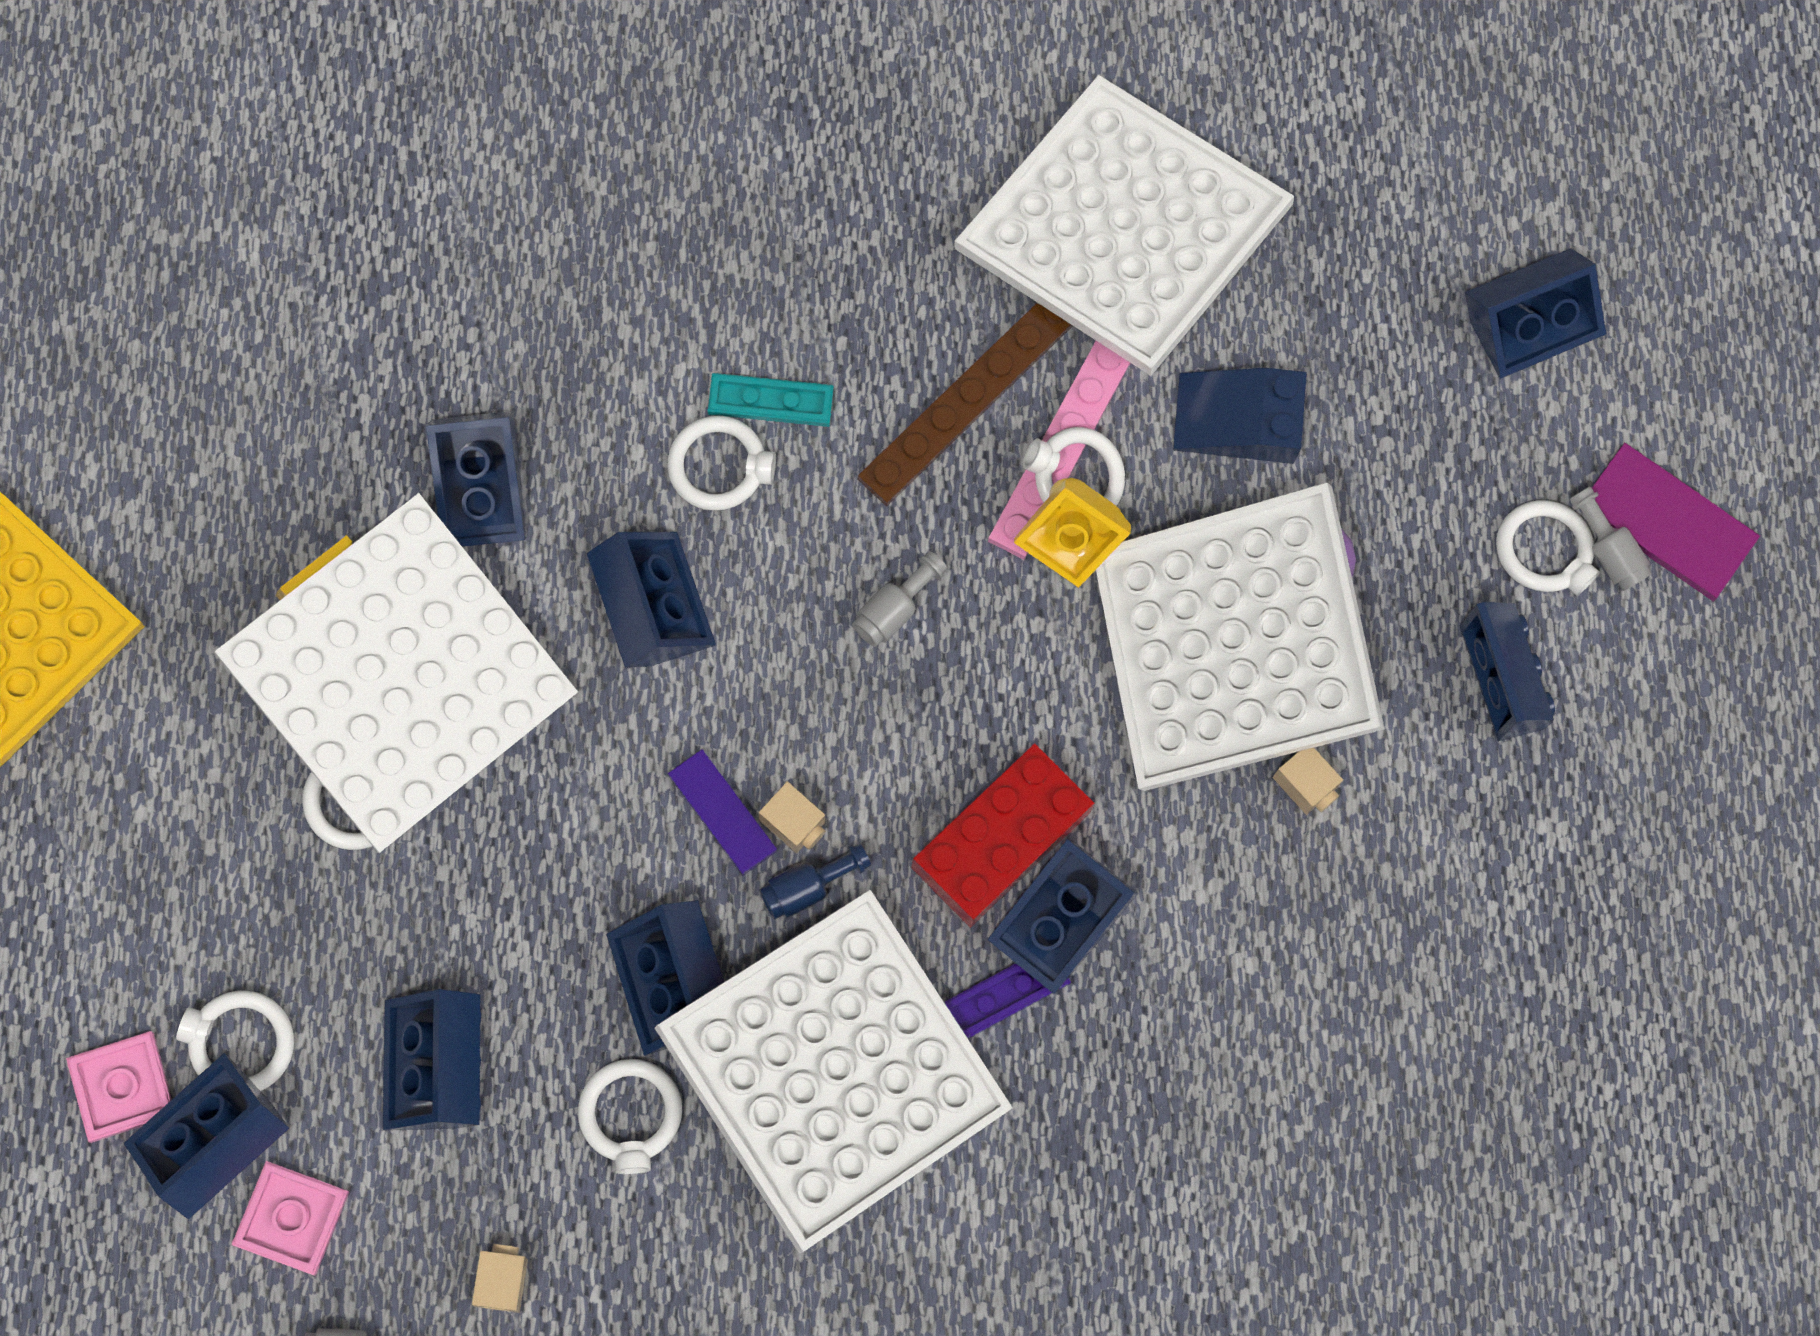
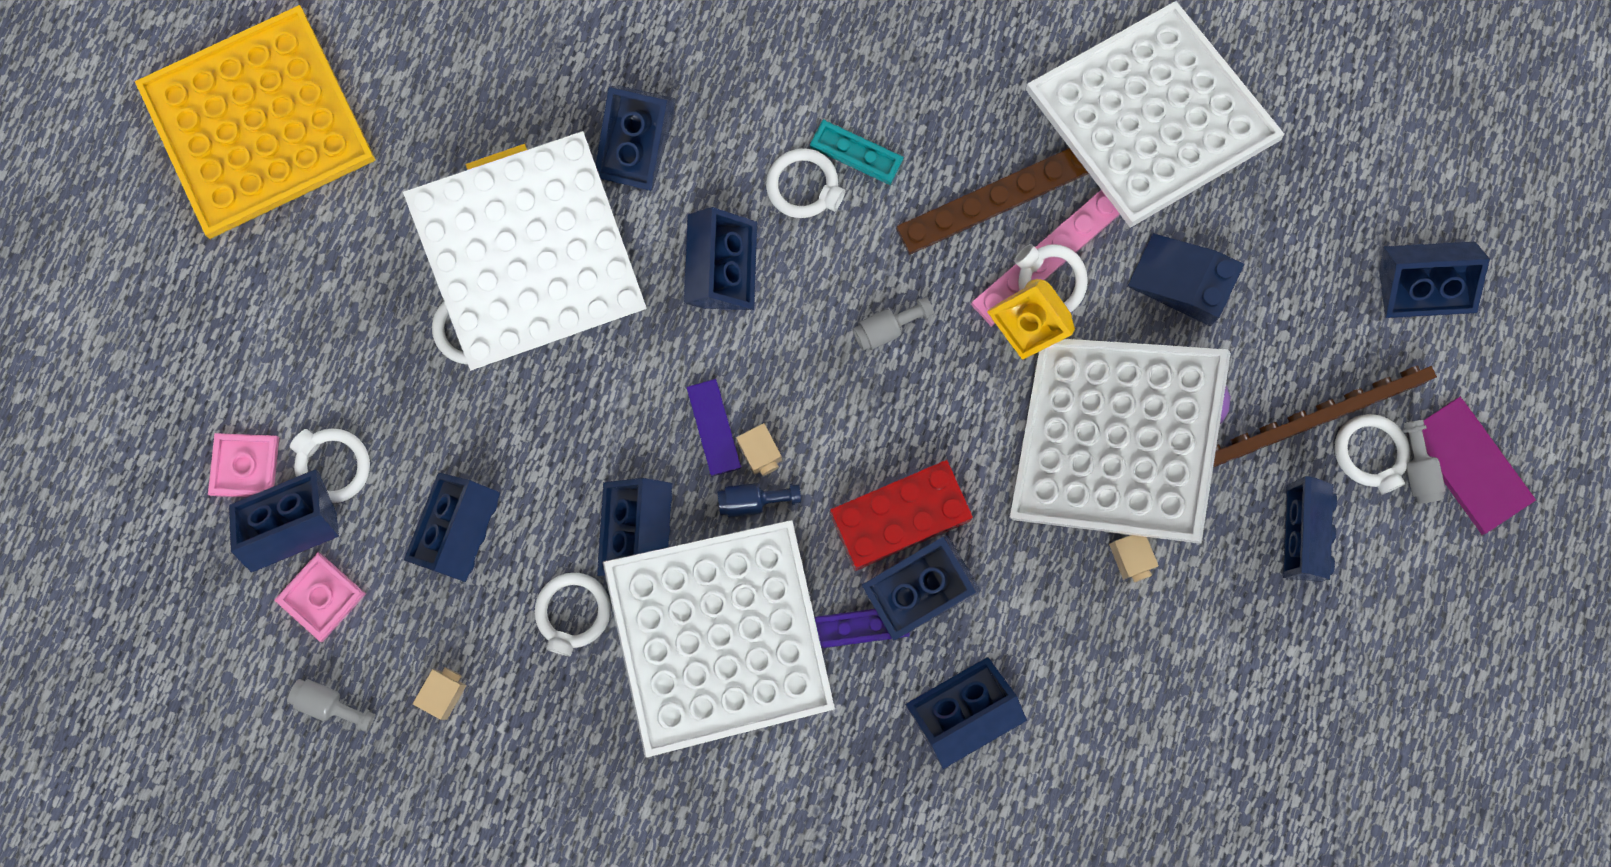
camera: 30 degrees right, 5 degrees up
none -> dark blue slope [905,657,1027,769]
none -> reddish brown plate [1213,365,1437,468]

